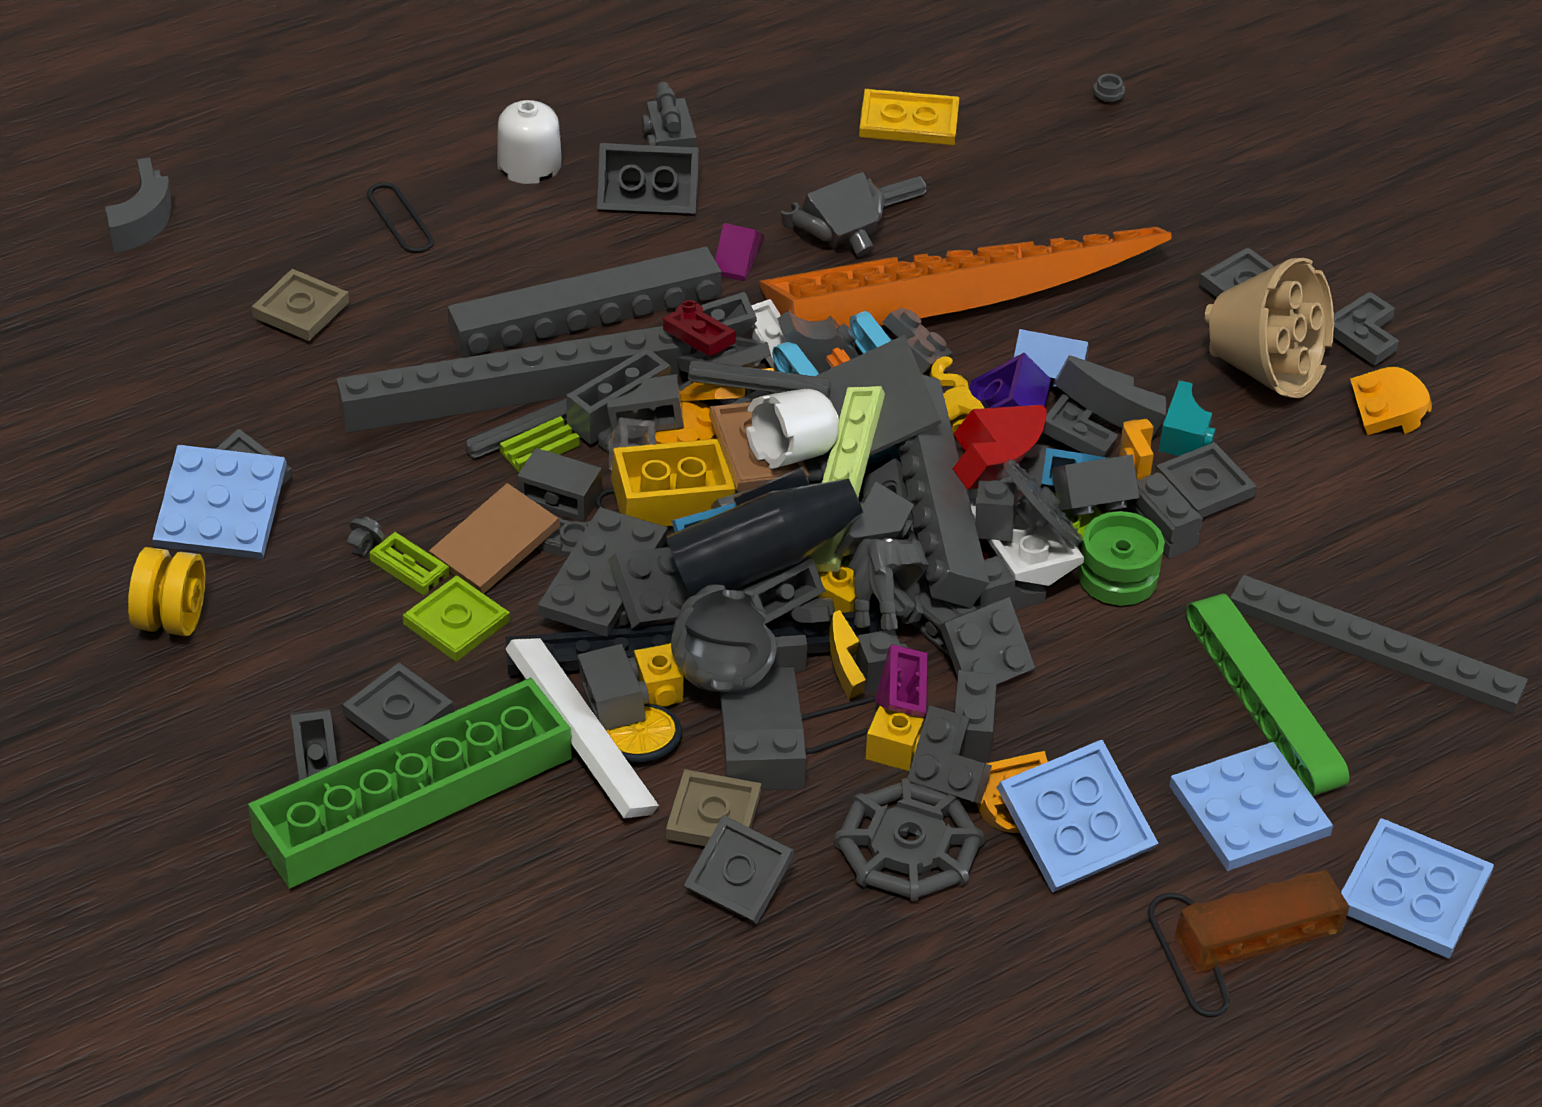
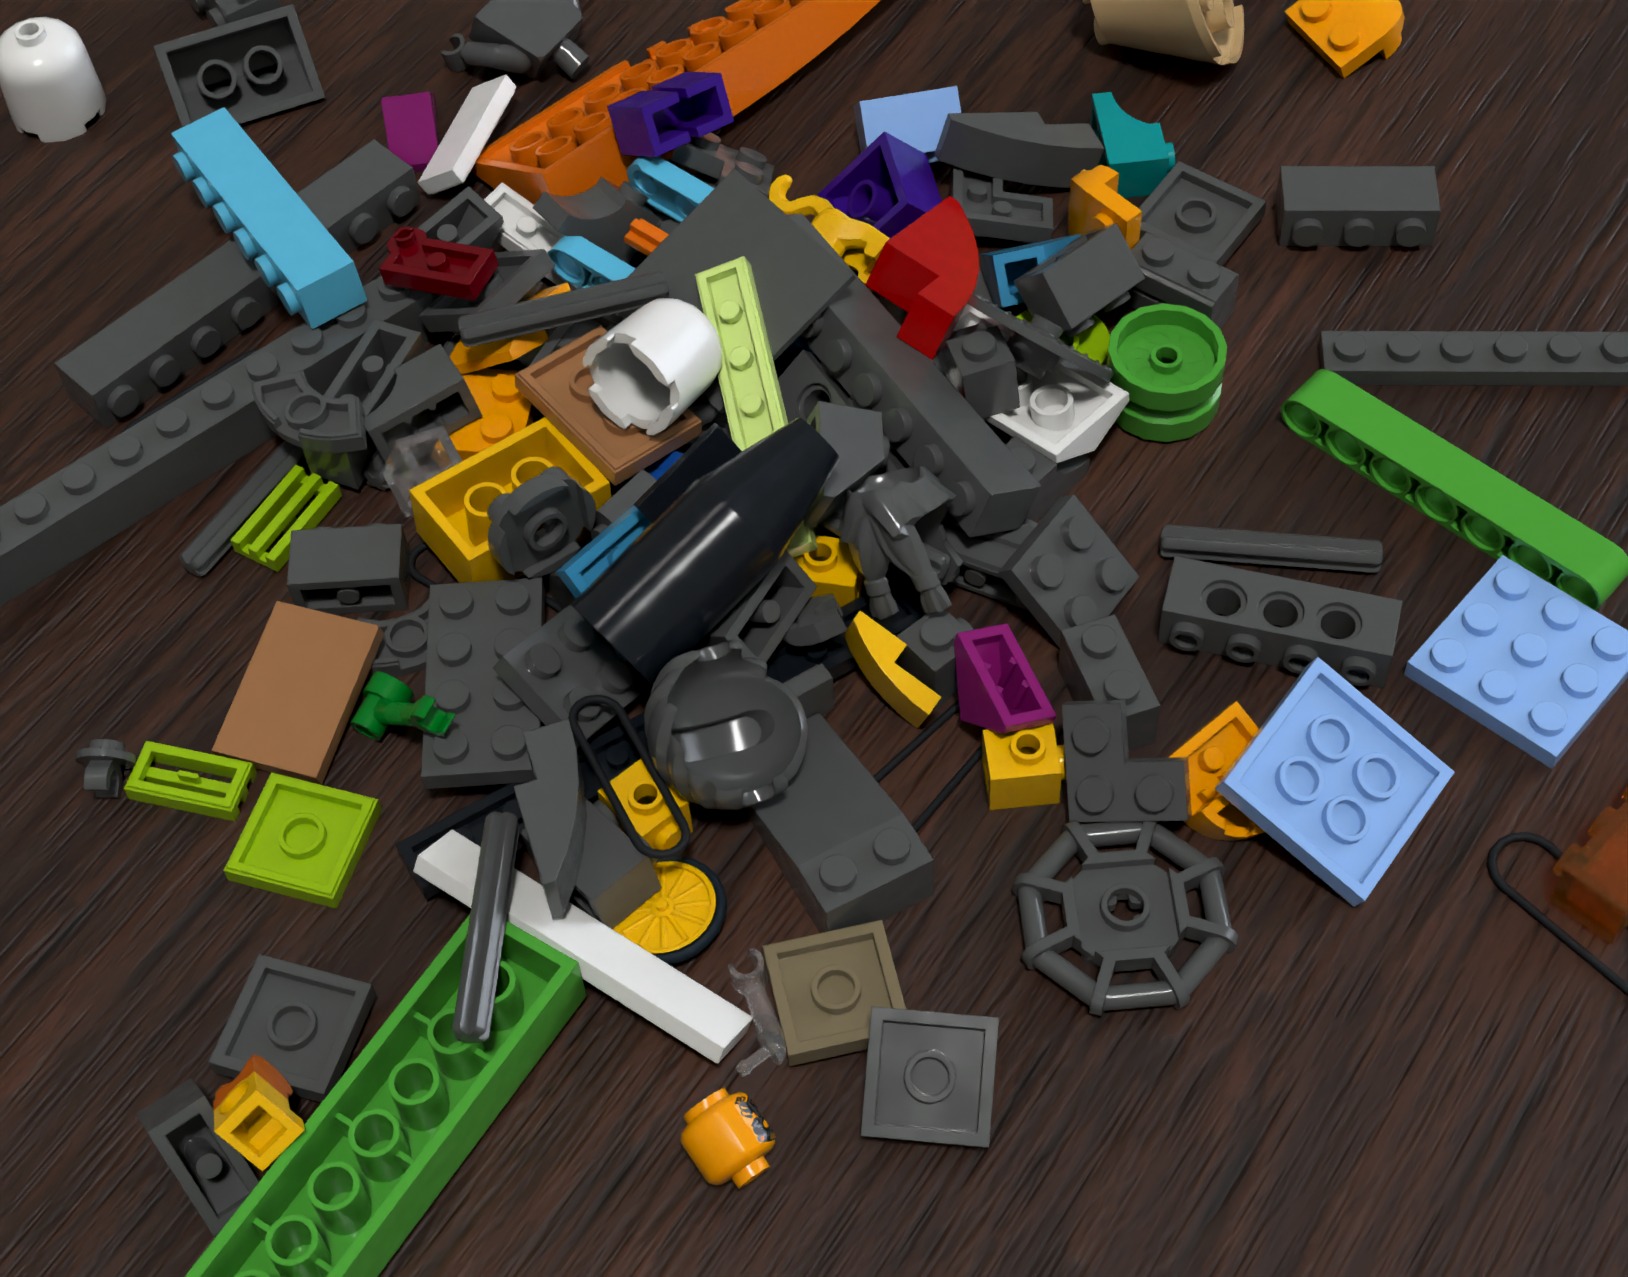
camera: 20 degrees left, 10 degrees up
none -> medium azure brick [171,107,368,329]
none -> yellow leg [213,1054,305,1172]
none -> dark grey tile [251,371,367,453]
none -> green brick [350,671,456,741]
none -> white tile [418,74,516,195]
none -> dark grey axle [452,811,520,1043]
none -> dark grey plate [487,467,596,578]
none -> dark grey slope [513,719,587,918]
none -> black piece [568,694,690,859]
none -> dark purple piece [607,72,734,157]
none -> light orange head [680,1088,776,1189]
none -> clear piece [728,948,786,1077]
none -> dark grey brick [1158,556,1403,688]
none -> dark grey axle [1160,524,1383,573]
none -> dark grey brick [1275,166,1441,247]

